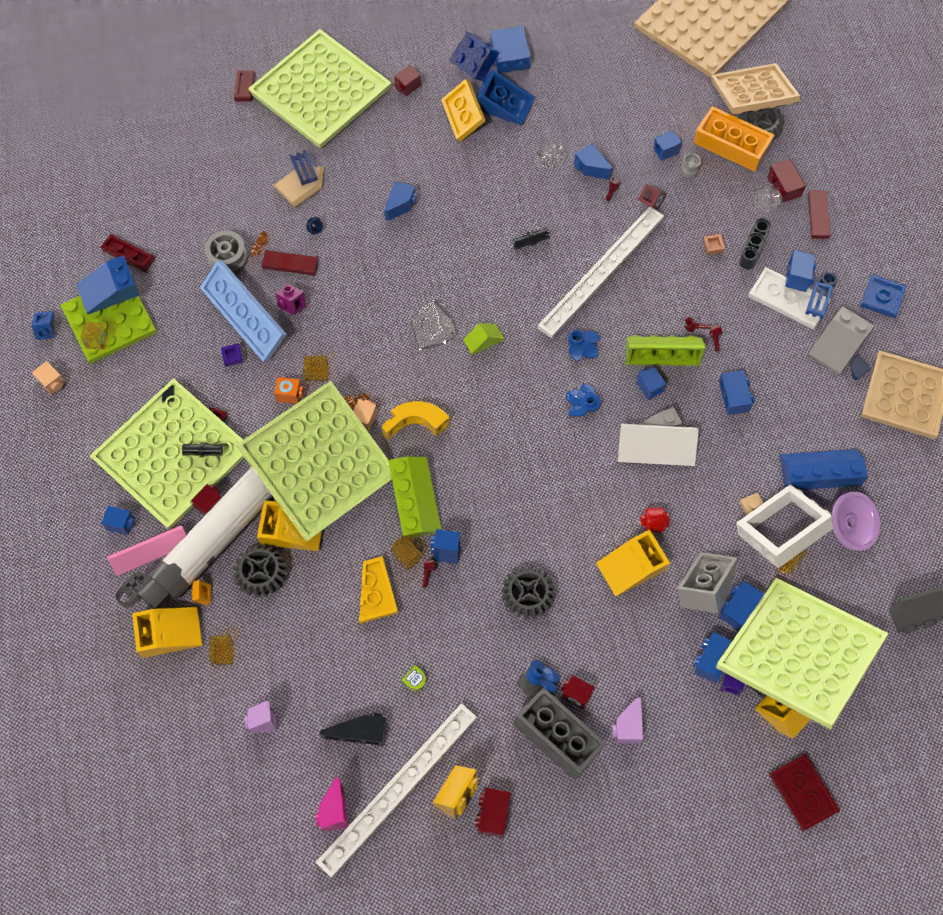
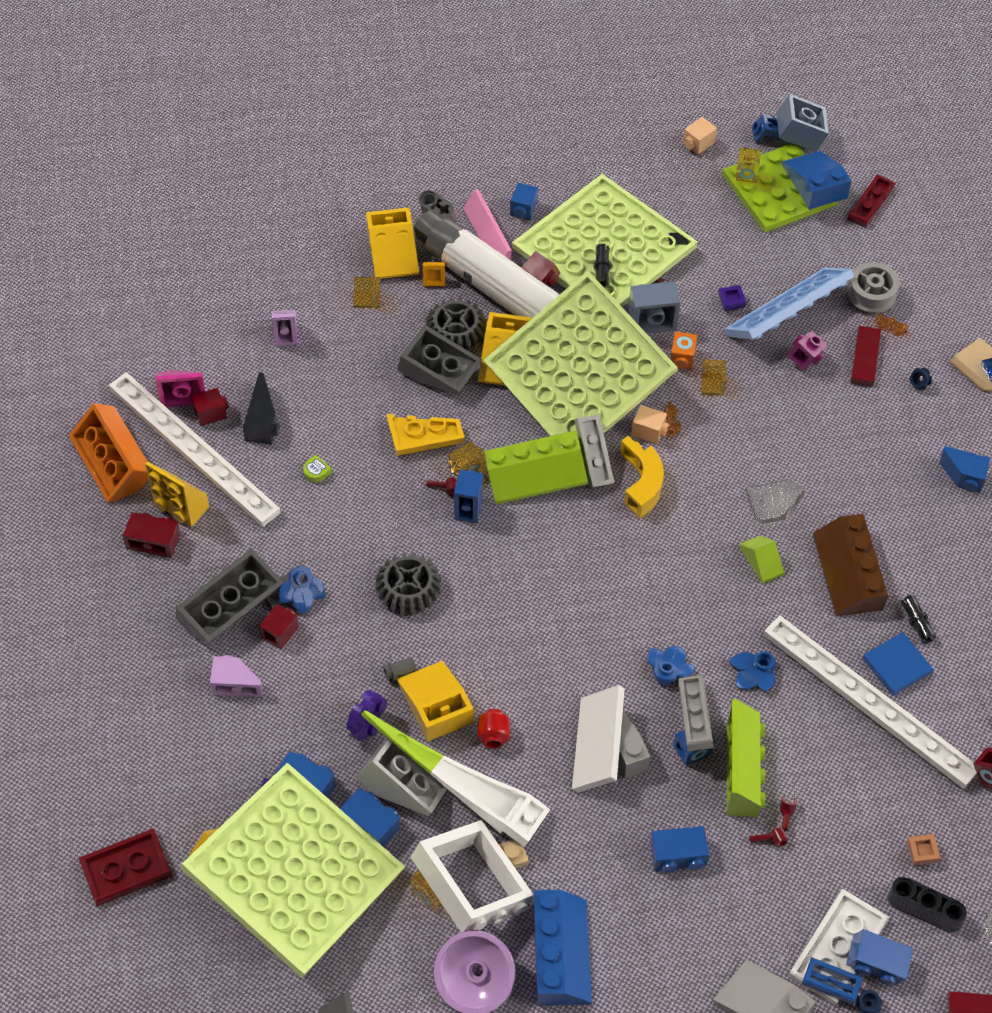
camera: 90 degrees right, 10 degrees down
none -> orange slope [68,403,149,503]
none -> dark red brick [191,387,229,427]
none -> dark purple plate [347,690,387,741]
none -> white plate [361,711,550,847]
none -> dark grey pin [383,657,417,681]
none -> dark grey slope [397,325,482,394]
none -> light grey plate [574,414,614,488]
none -> sand blue brick [628,281,680,334]
none -> light grey tile [678,675,714,752]
none -> sand blue brick [776,94,829,152]
none -> reddish brown slope [813,513,888,616]
none -> blue tile [862,632,934,696]

